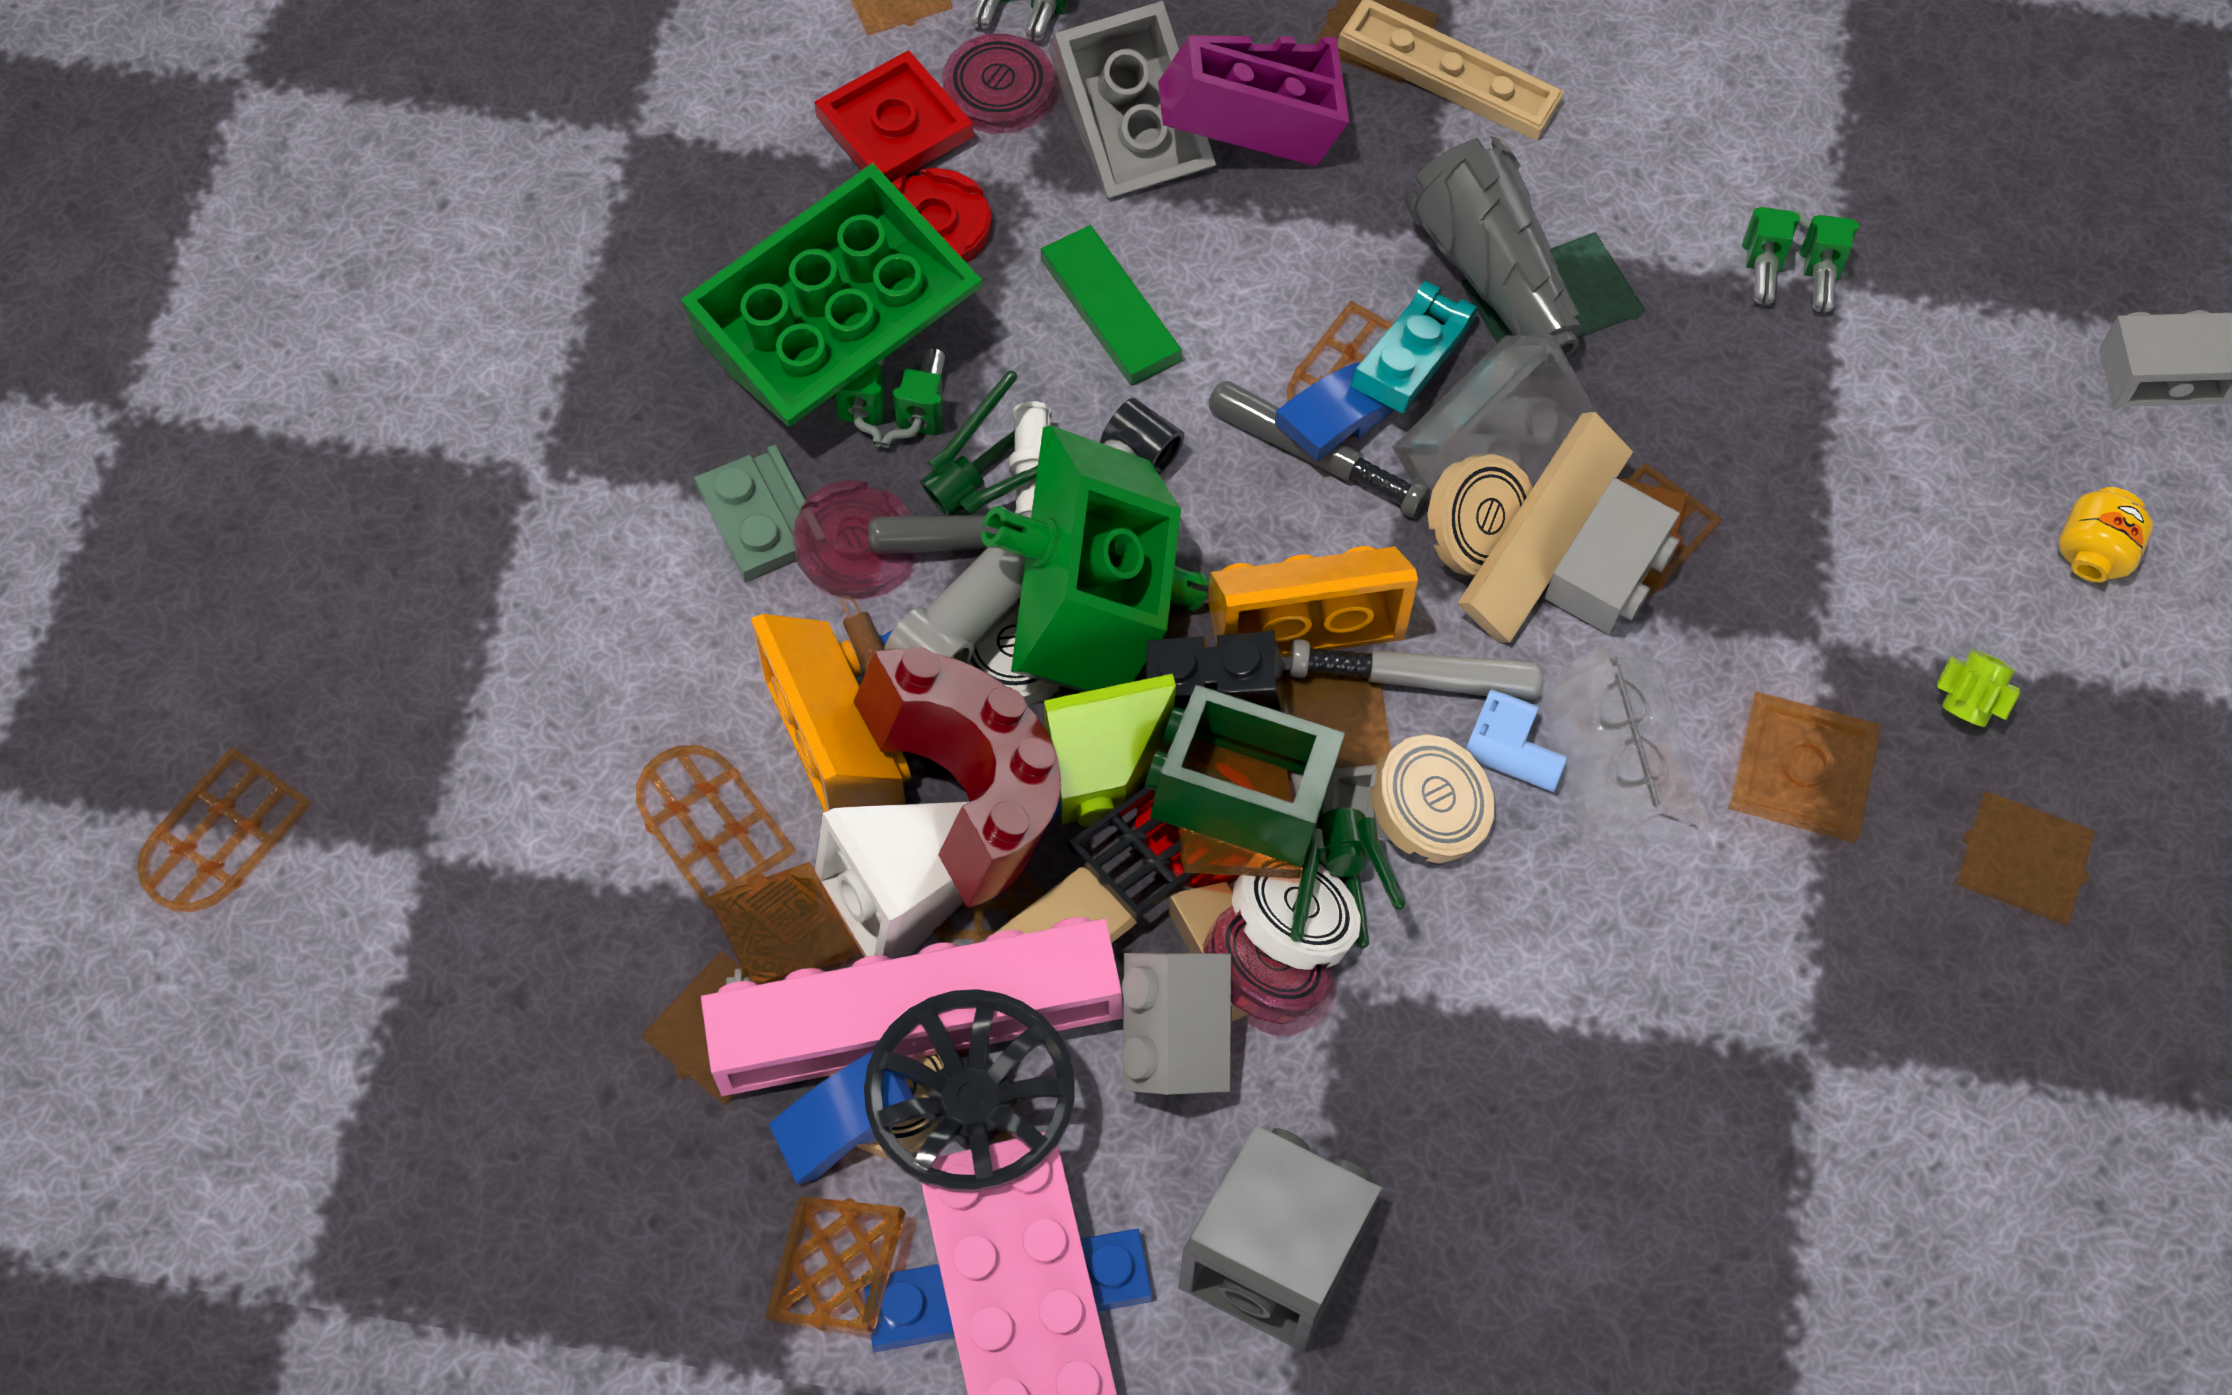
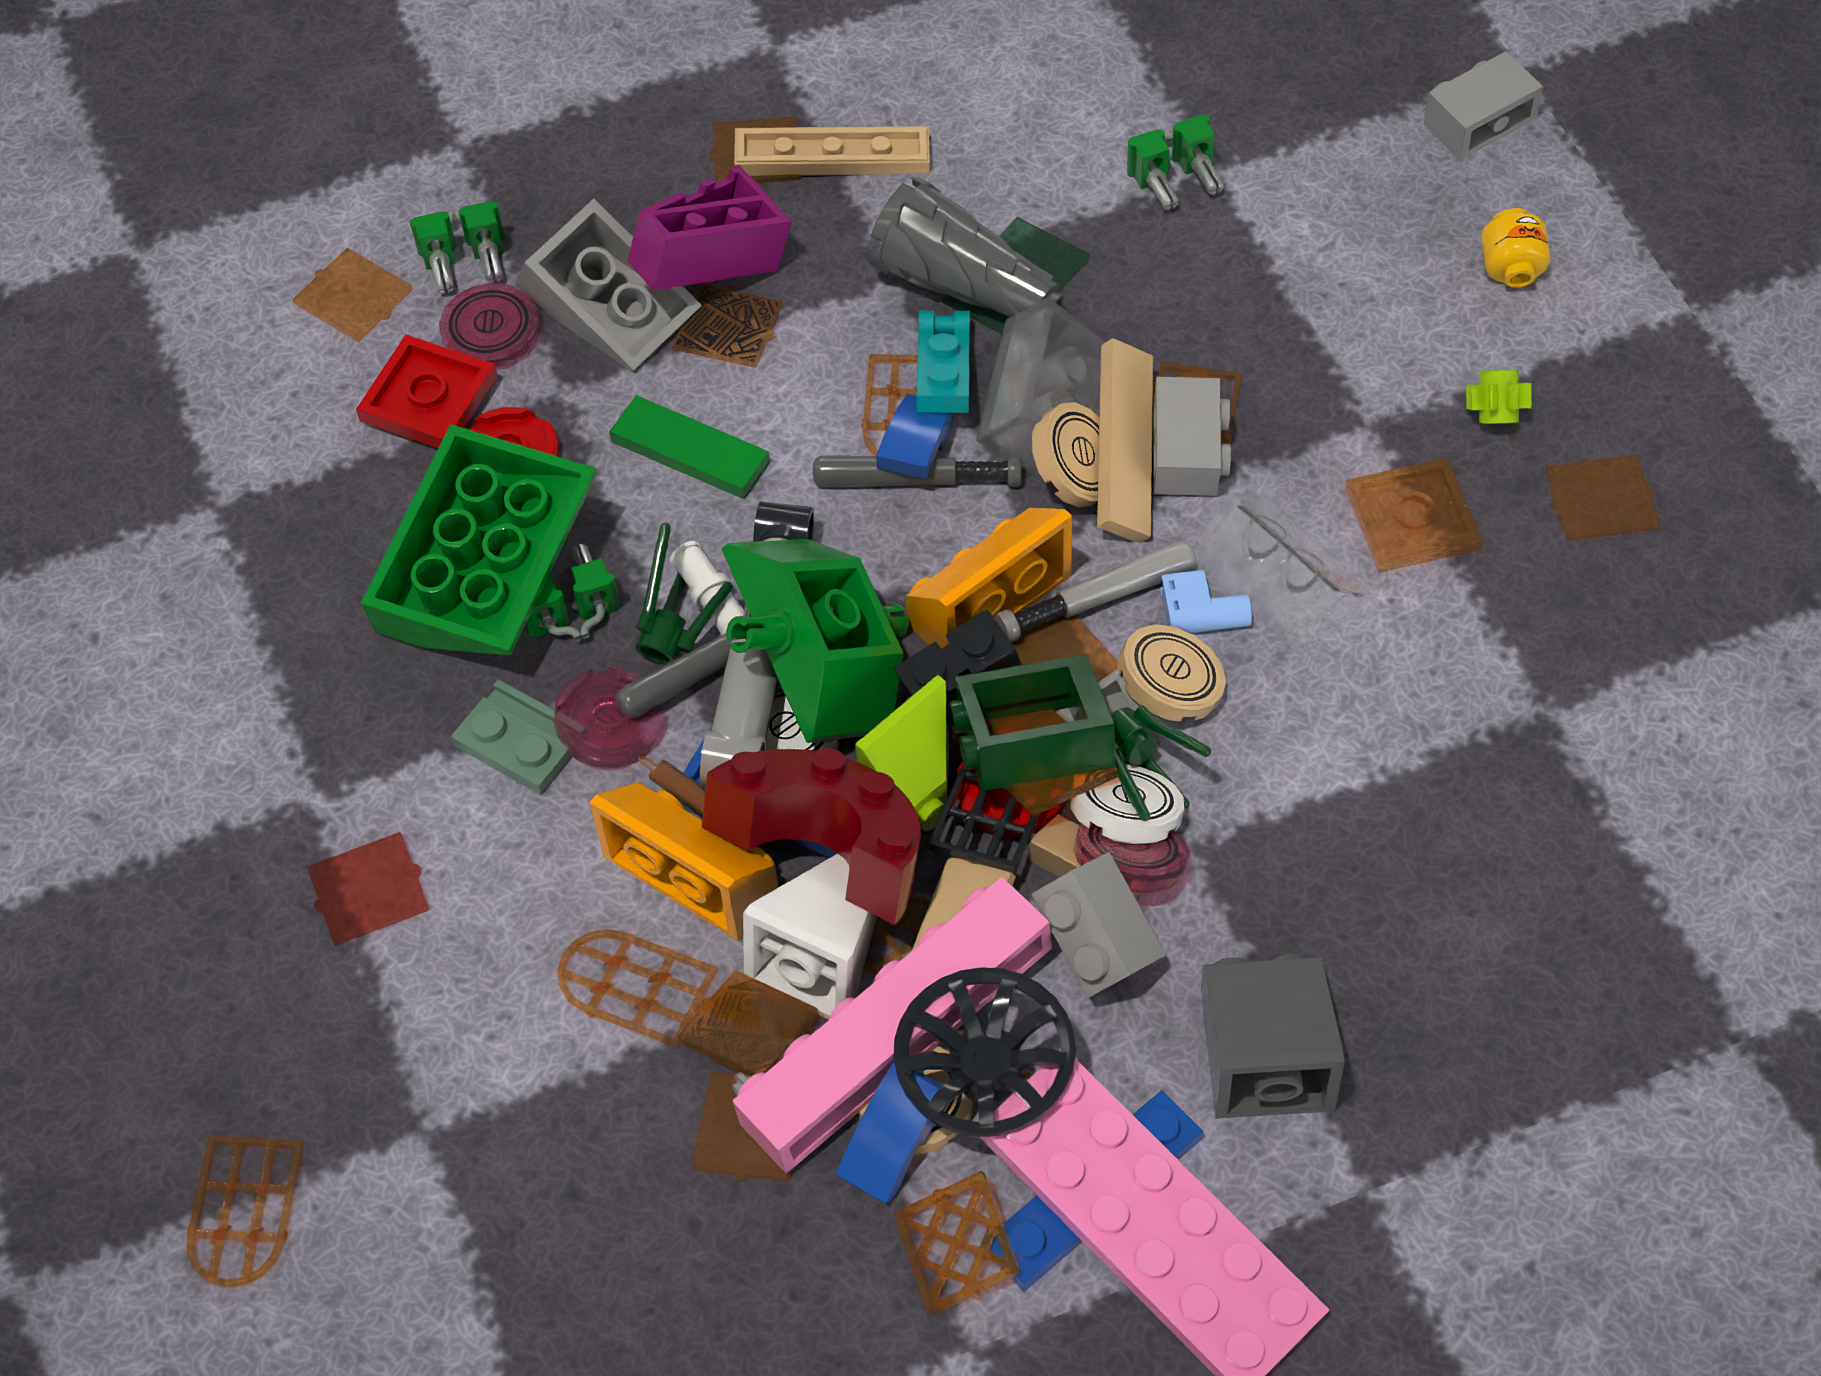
camera: 25 degrees left, 5 degrees down
none -> clear red piece [307,832,430,946]
none -> clear orange piece [672,284,783,368]

